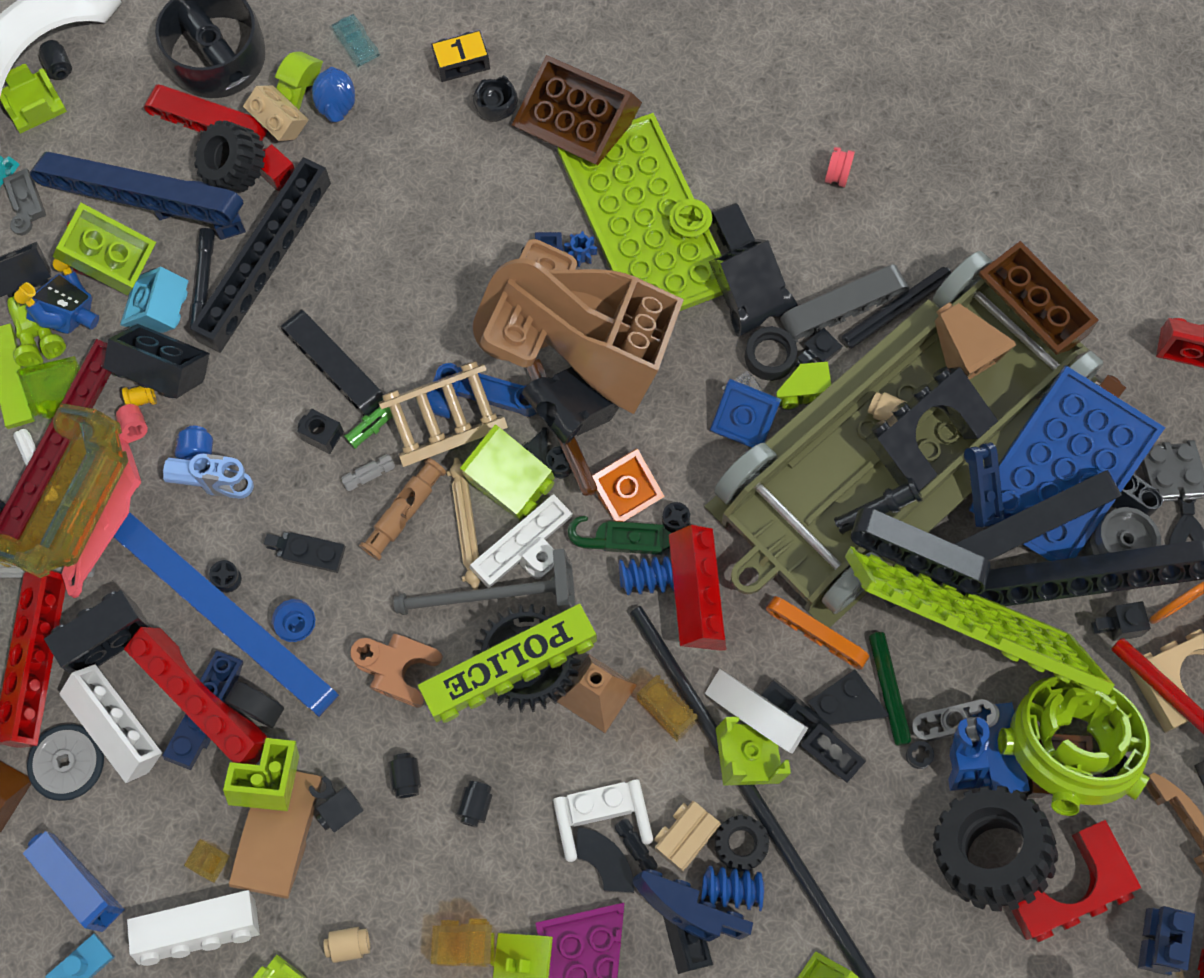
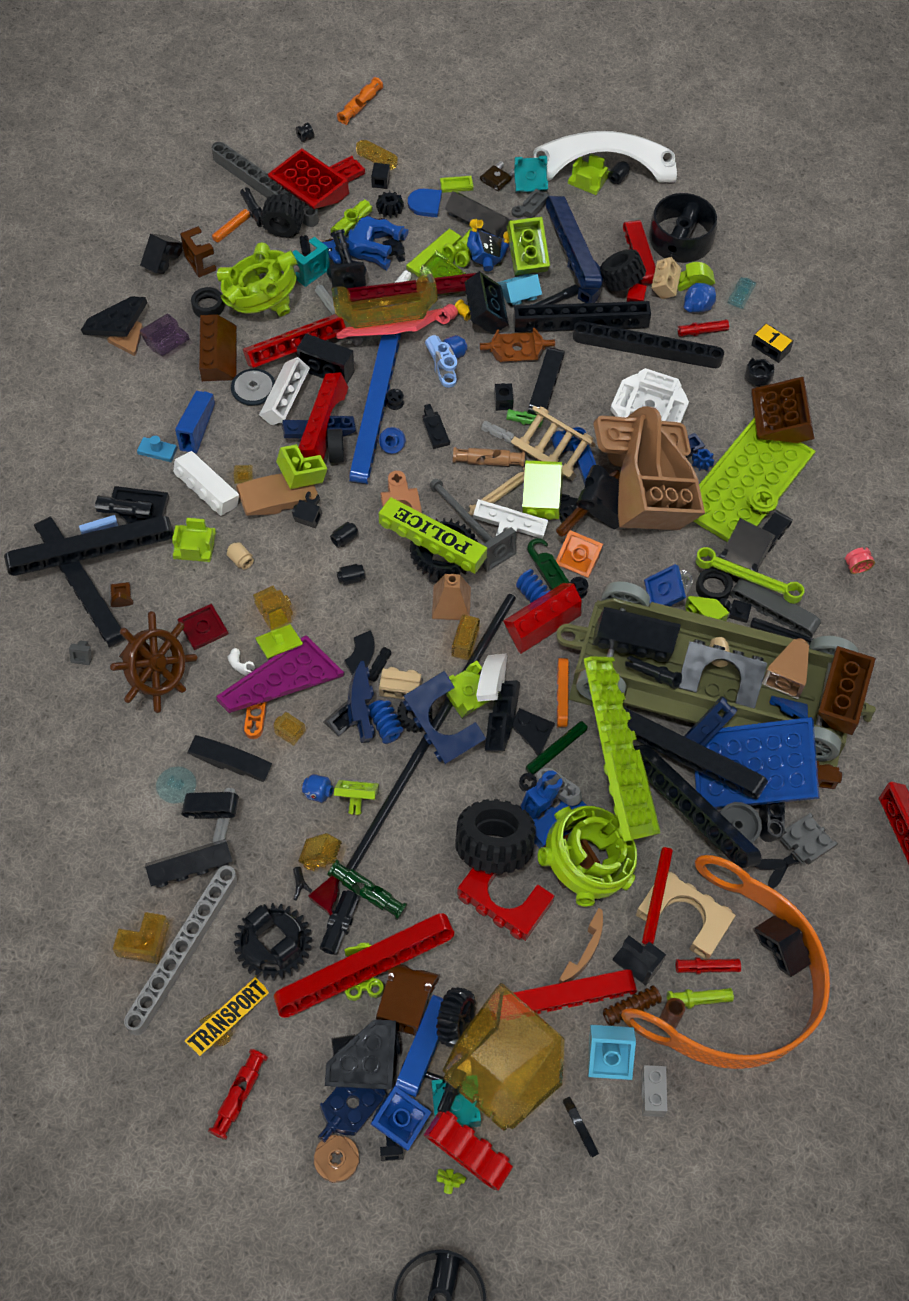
camera: 55 degrees right, 10 degrees down
white plate [553,780,653,862] -> none
beam [850,508,991,595] -> none
black brick [1091,601,1151,641] -> none
dark blue hips [1138,906,1195,976] -> none
none -> dark blue arch [403,671,486,764]
none -> dark orange plate [480,328,555,362]
none -> black beam [573,321,724,369]
none -> black slope [592,607,681,662]
none -> white piece [610,368,689,423]
none -> red pin [677,319,729,337]
none -> lime piece [695,547,804,604]
none -> blue tile [770,695,808,718]

